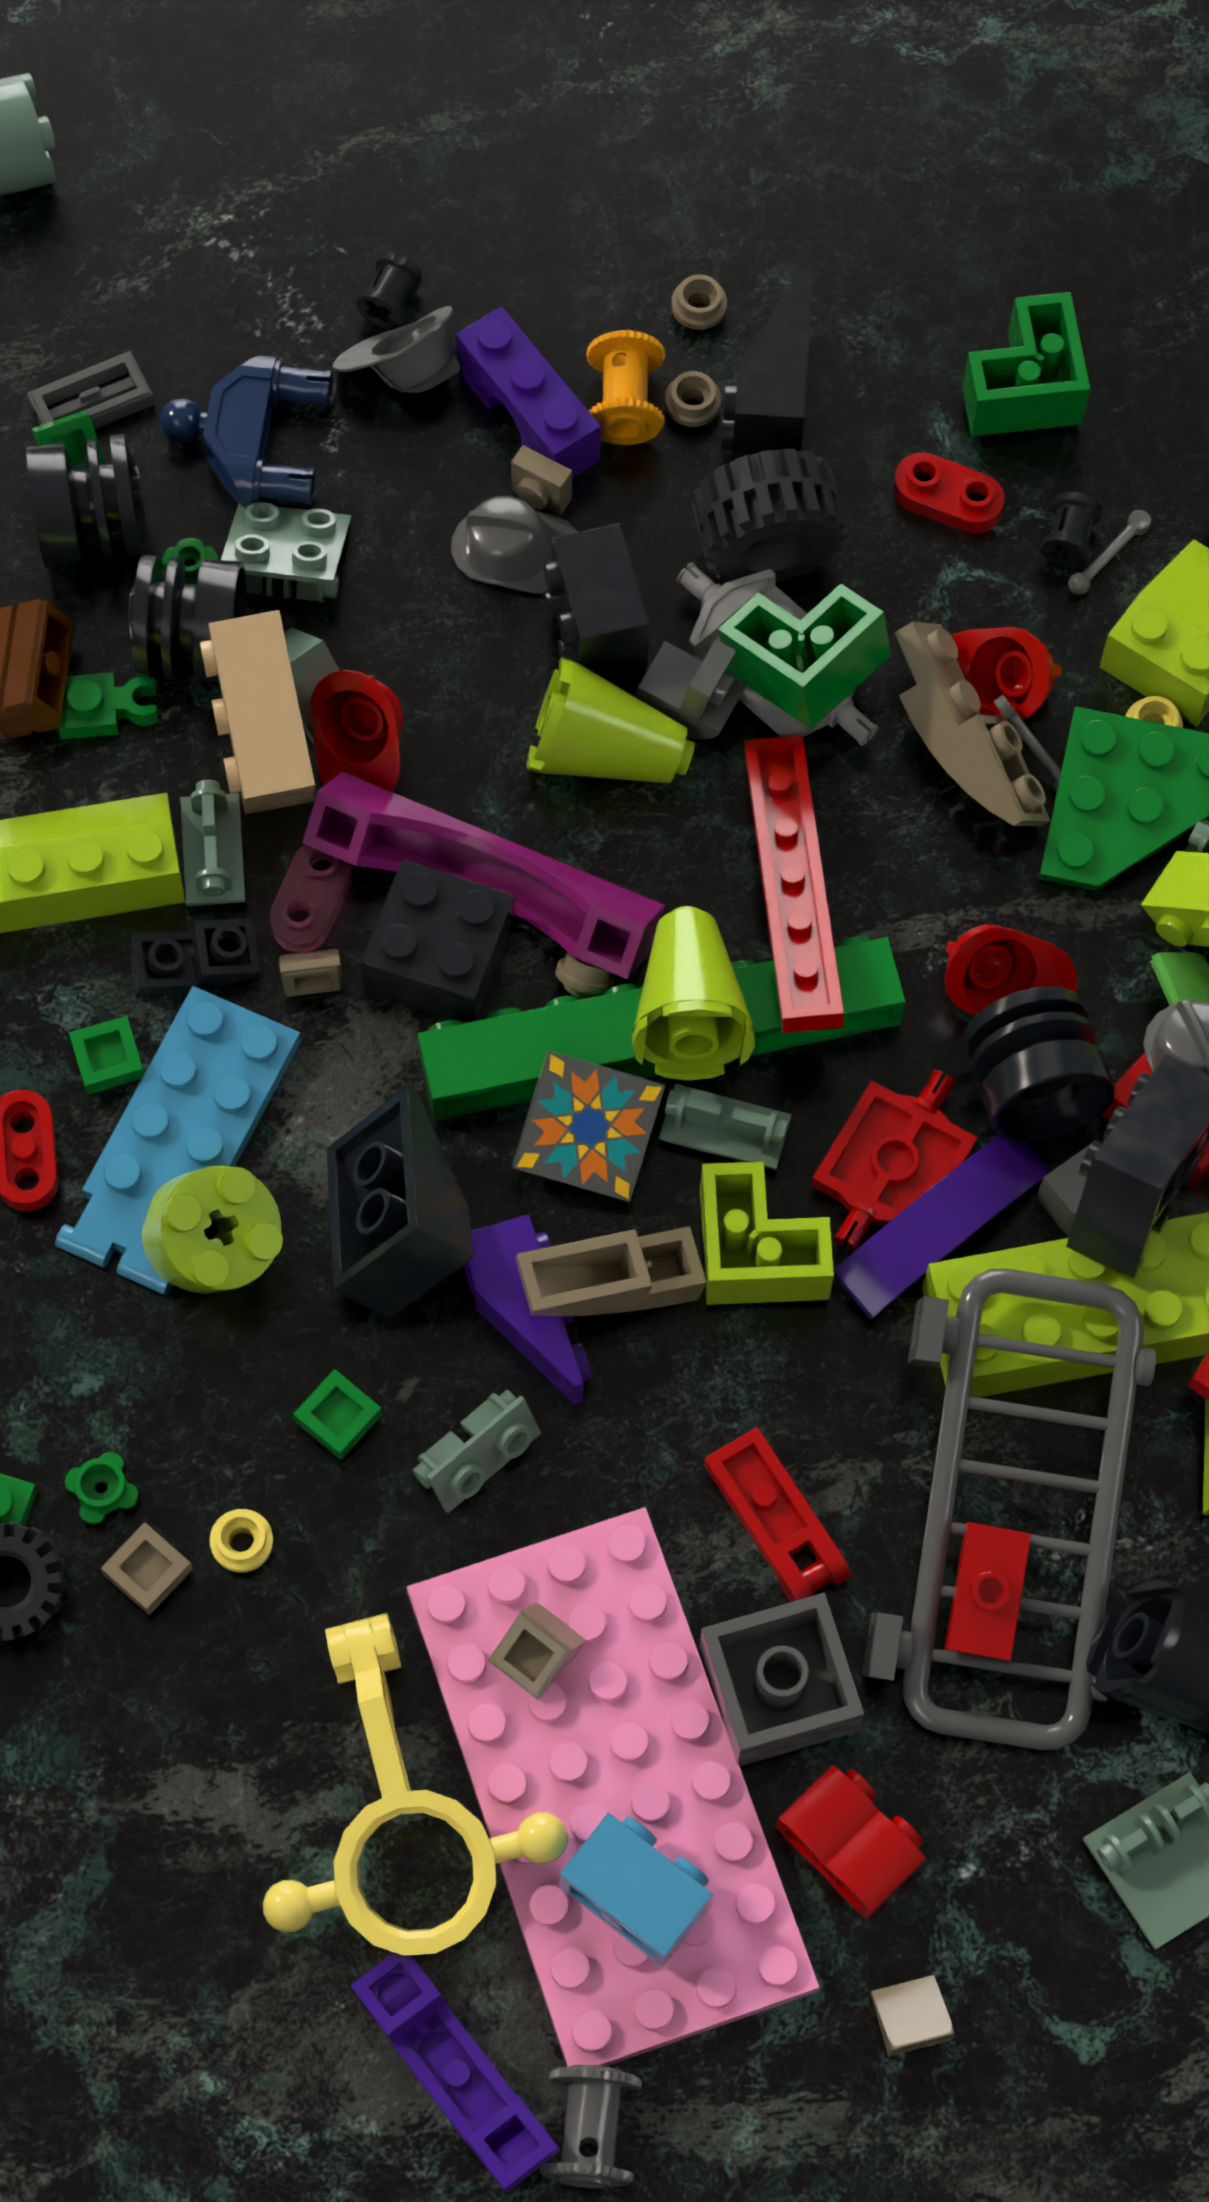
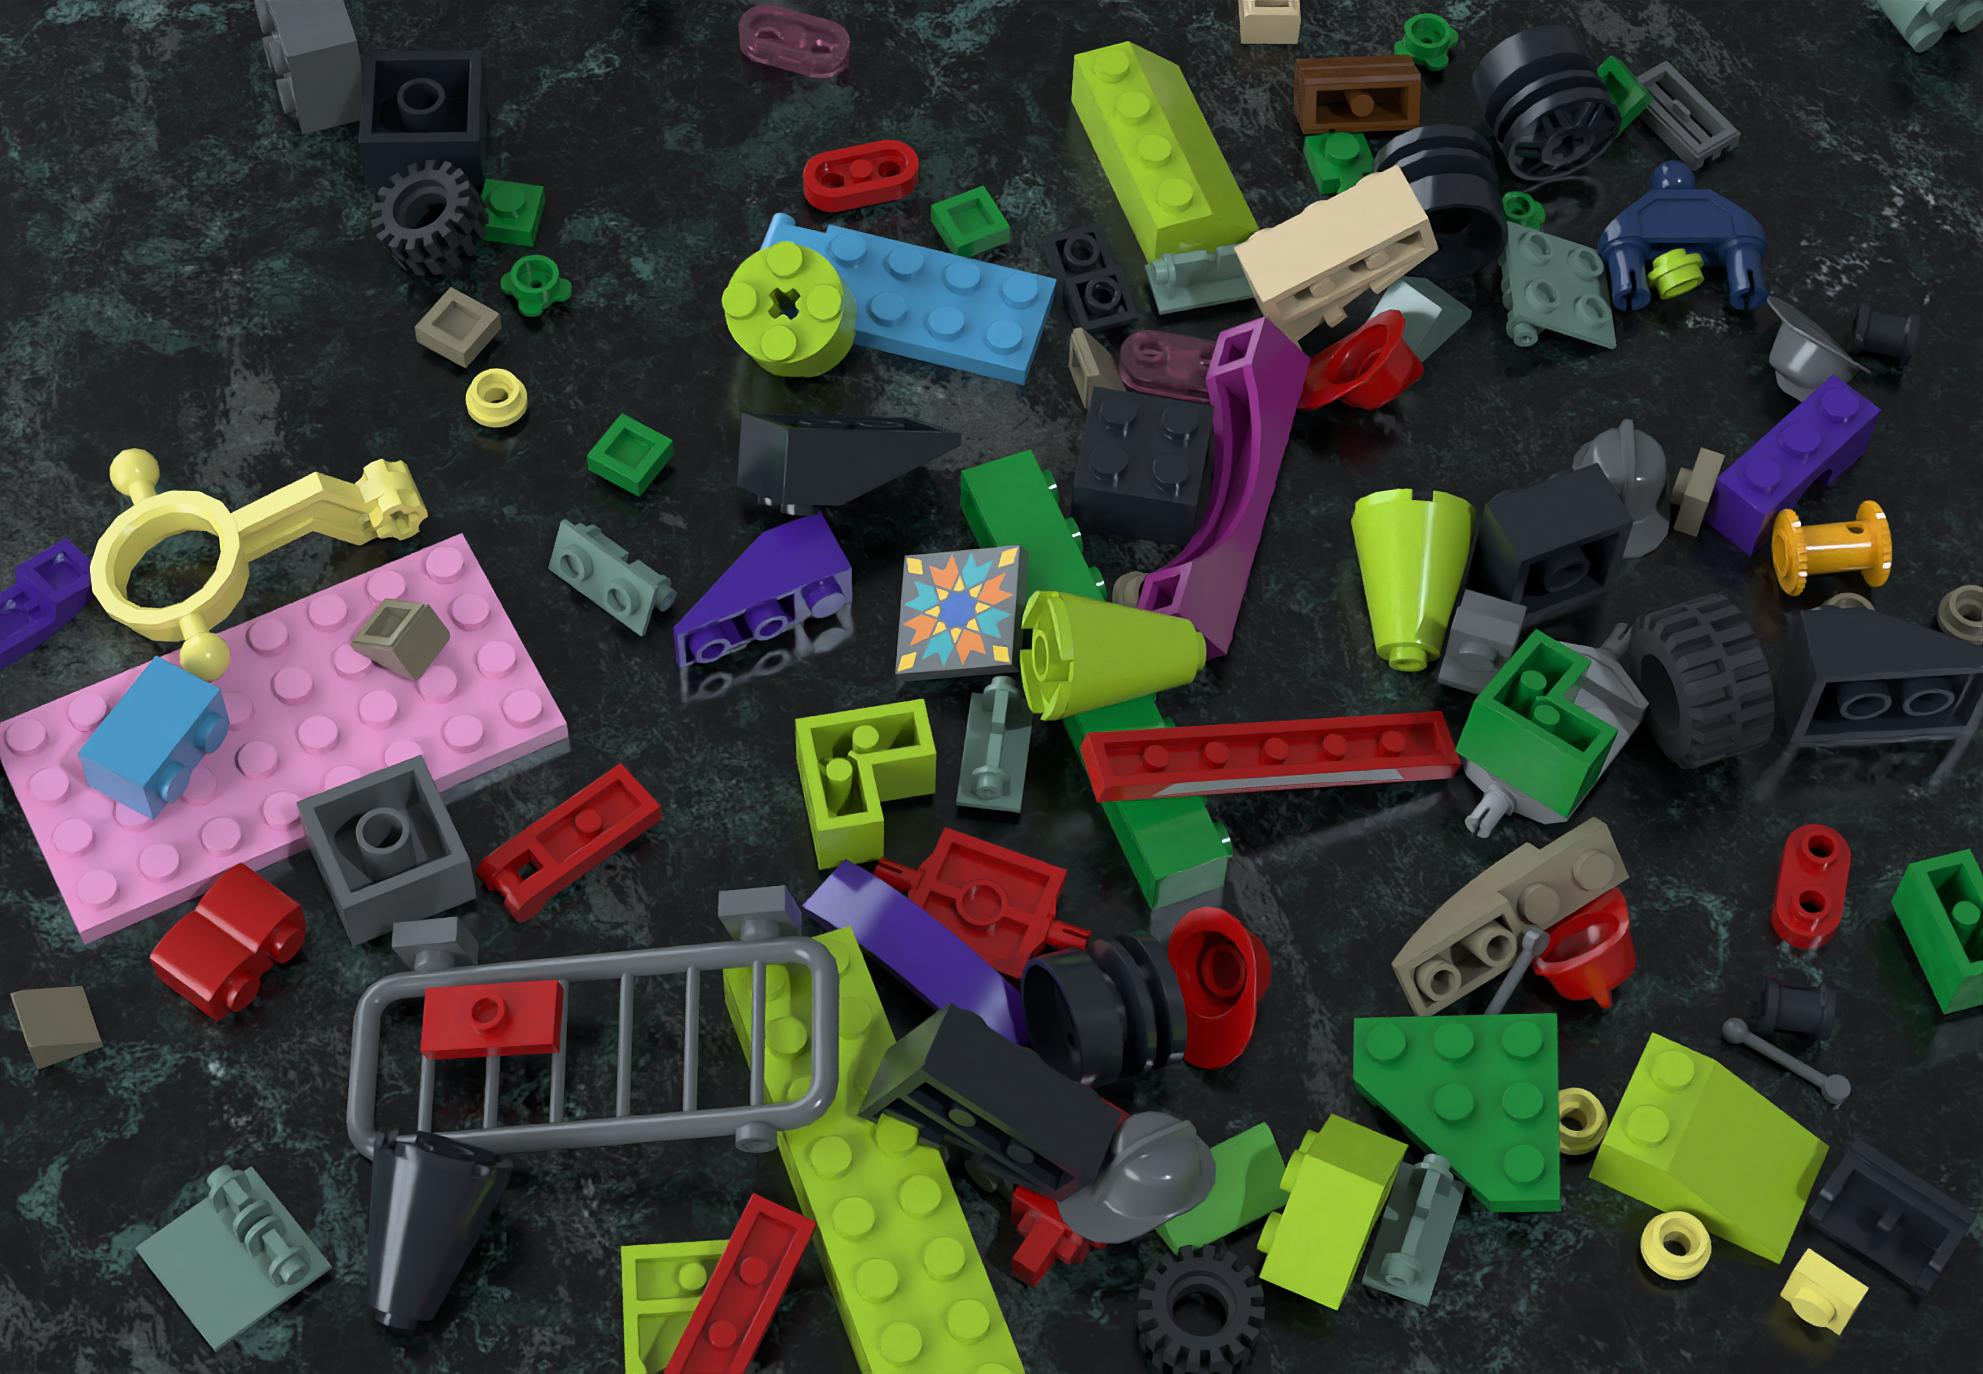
camera: 80 degrees right, 10 degrees down
dark tan slope [515,1226,707,1316] -> none
none -> lime plate [1647,248,1704,299]

